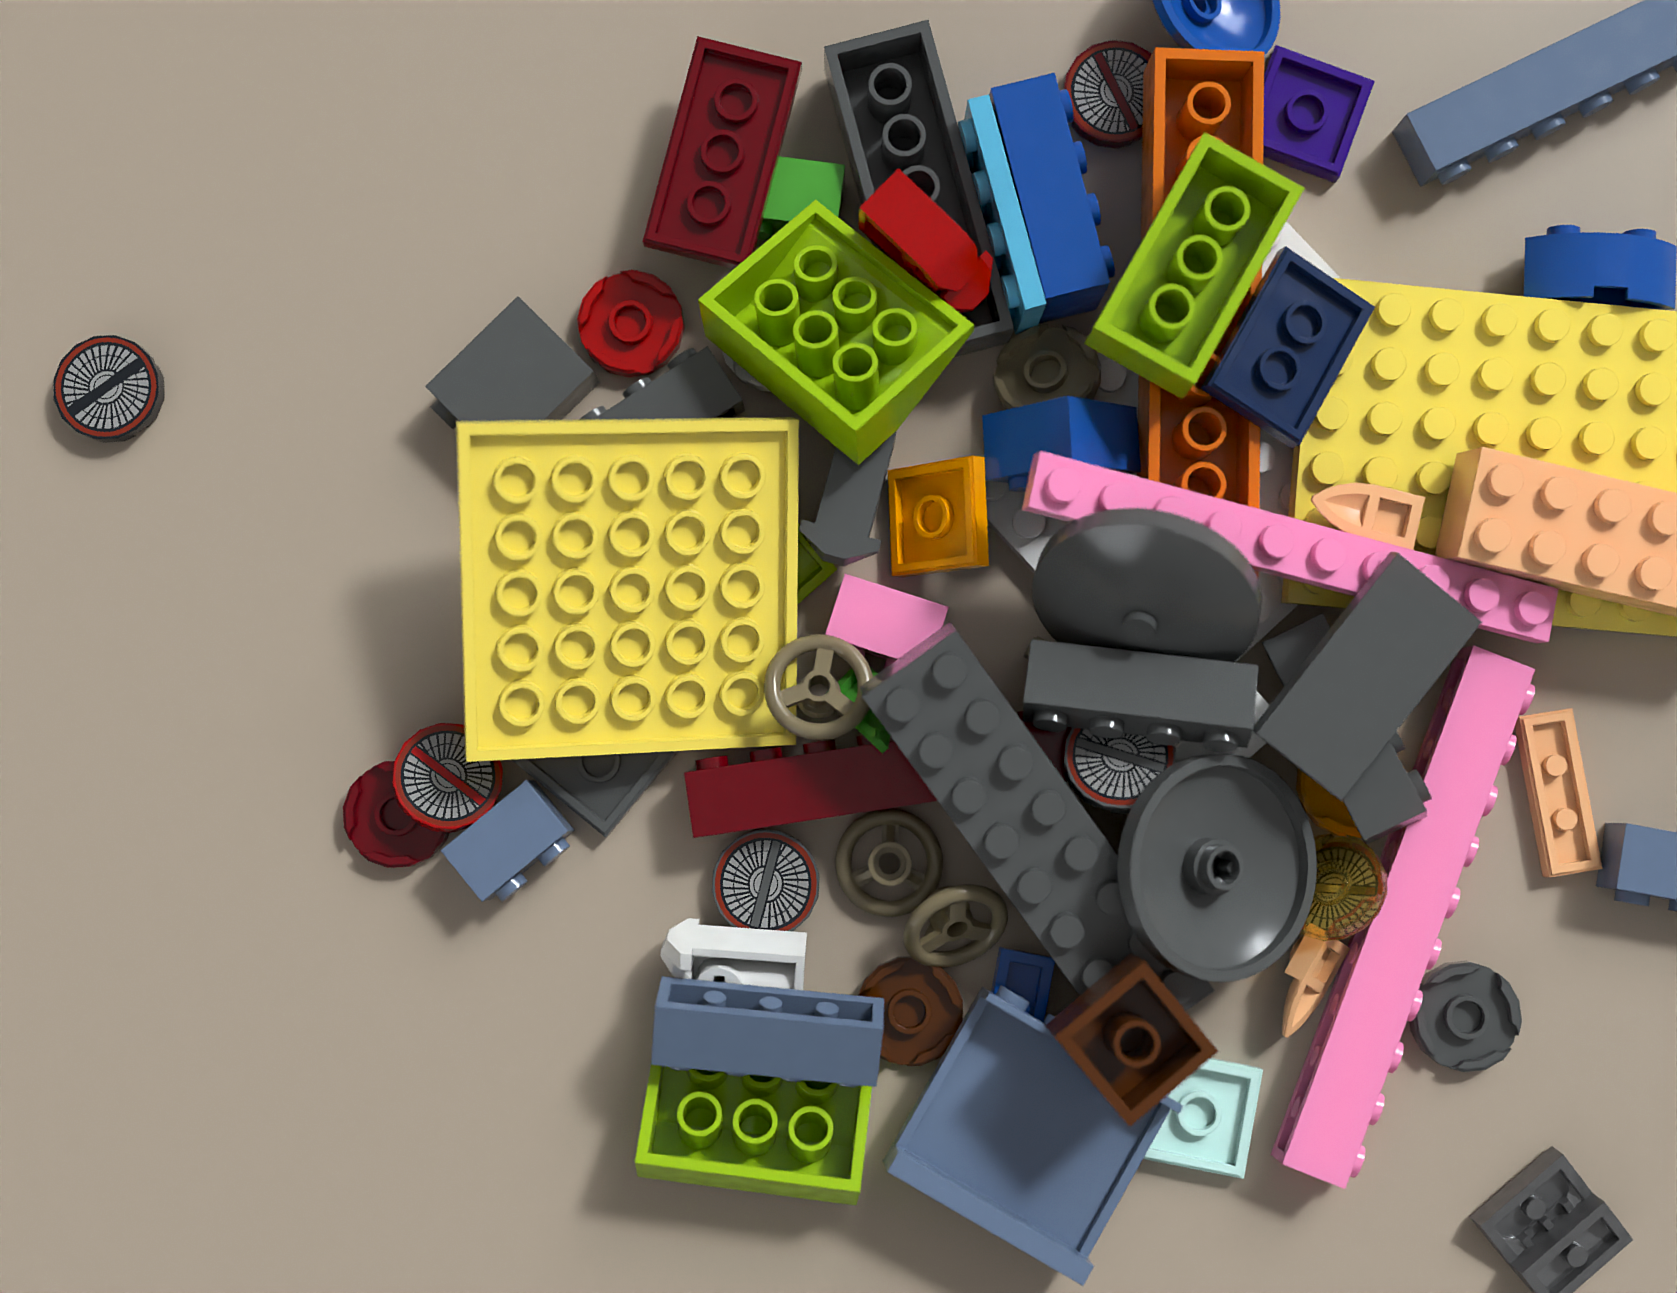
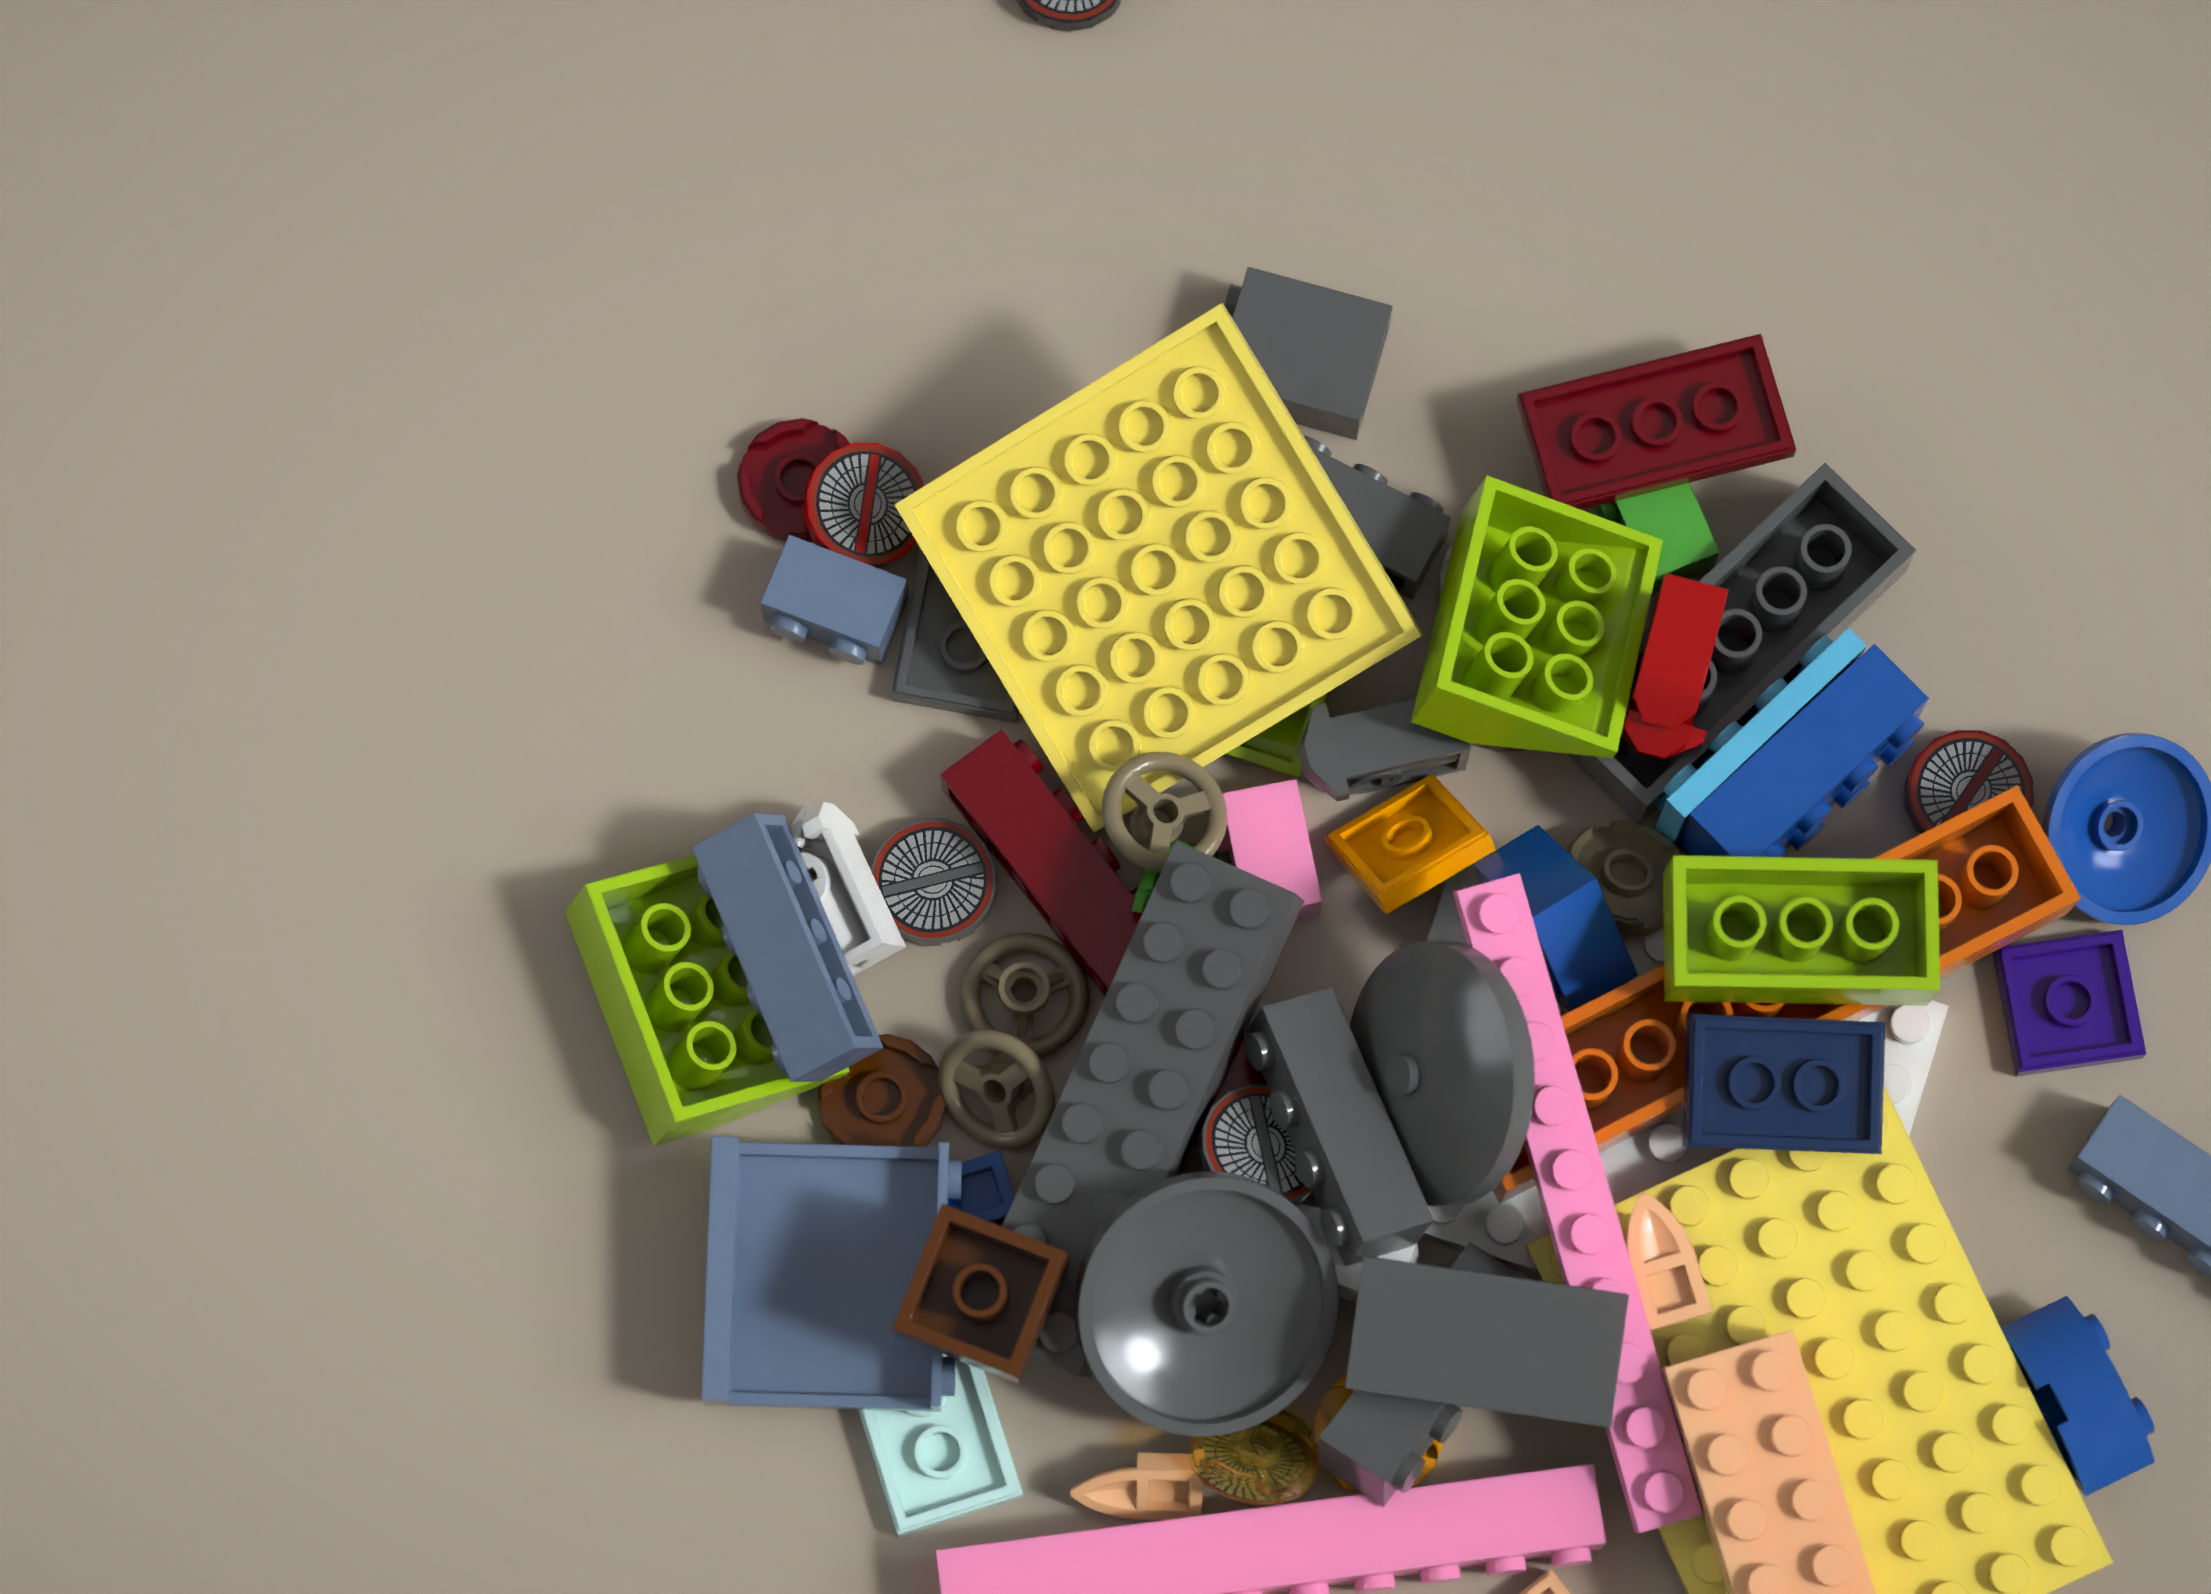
camera: 60 degrees right, 10 degrees down
red tile [577,269,685,378] -> none

